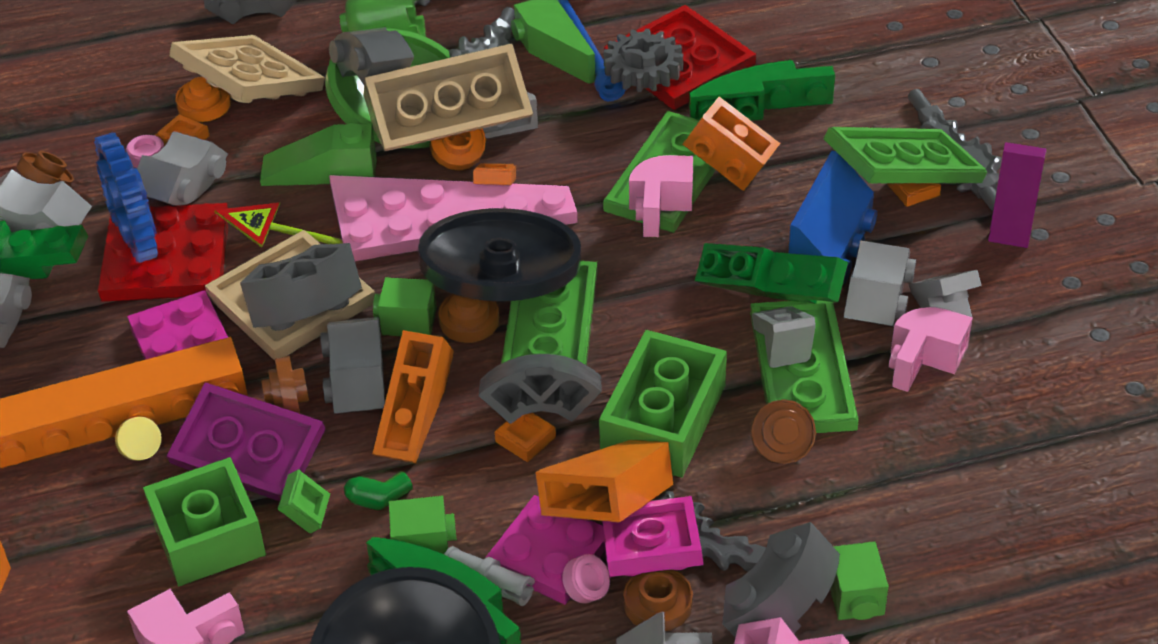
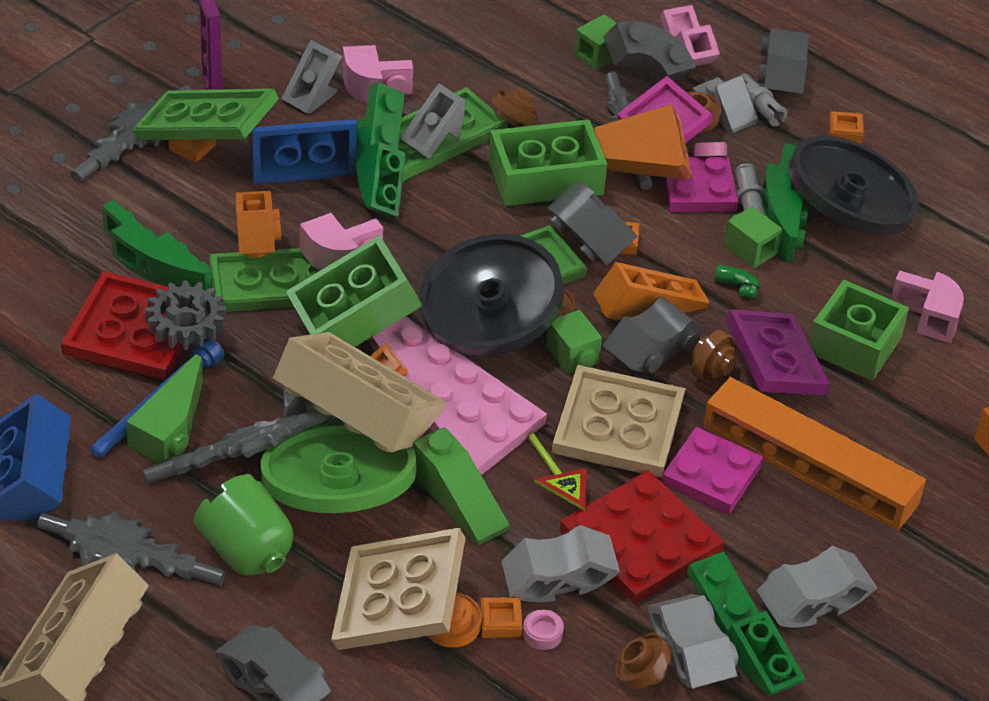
camera: 130 degrees left, 0 degrees up
blue gear [94,132,158,263] -> none
light yellow tile [115,417,161,461] -> none
dark grey brick [240,243,362,331] -> none
bright green tile [278,469,330,533] -> none
dark grey brick [329,27,414,85] -> none
light grey brick [844,240,916,326] -> none
none -> bright green brick [286,235,423,347]

